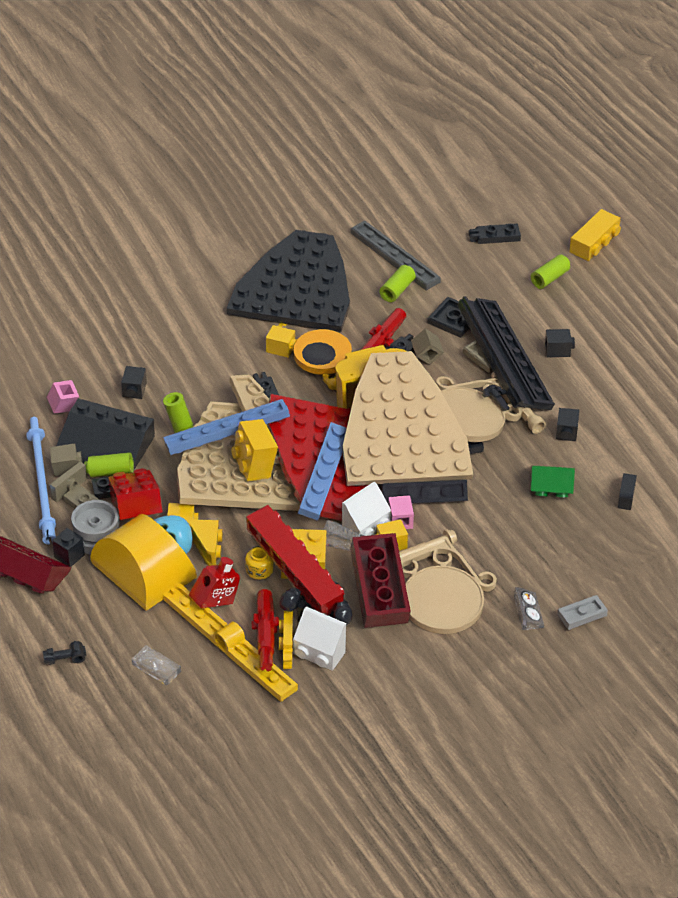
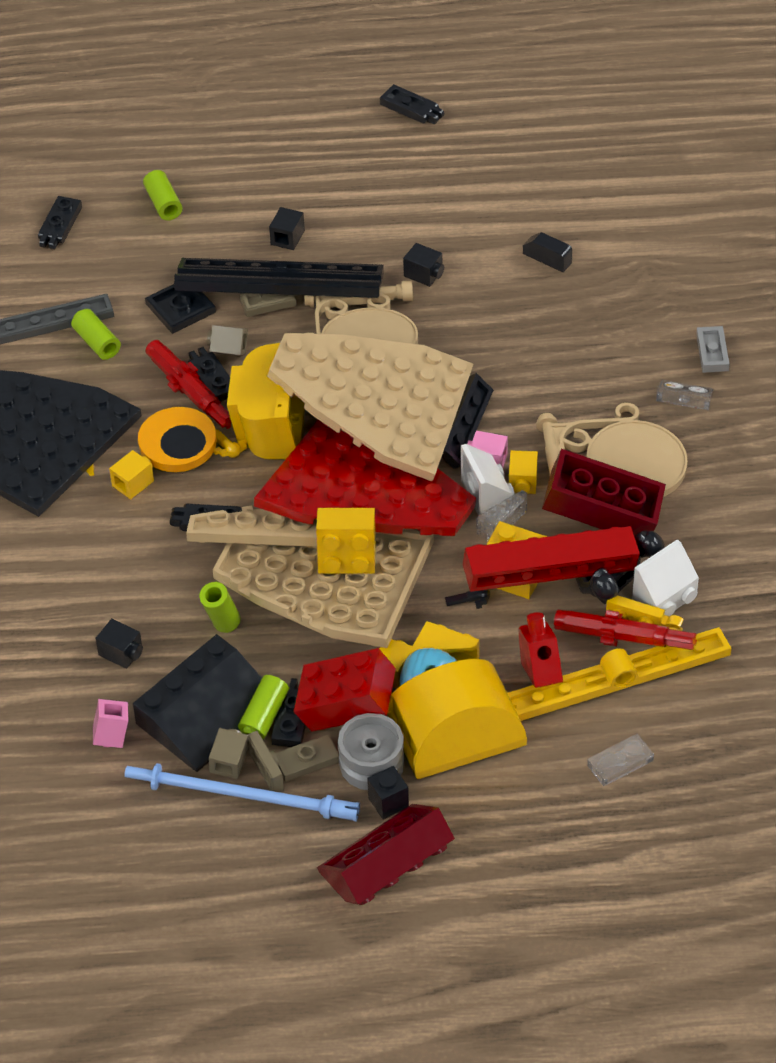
camera: 65 degrees left, 5 degrees up
black bar [43,641,86,665] -> none
medium blue plate [163,399,290,455] -> none
yellow head [245,547,274,580] -> none
medium blue plate [298,422,347,520] -> none
black piece [482,385,510,411] -> none
green slope [530,465,575,497] -> none
yellow brick [569,209,621,261] -> none

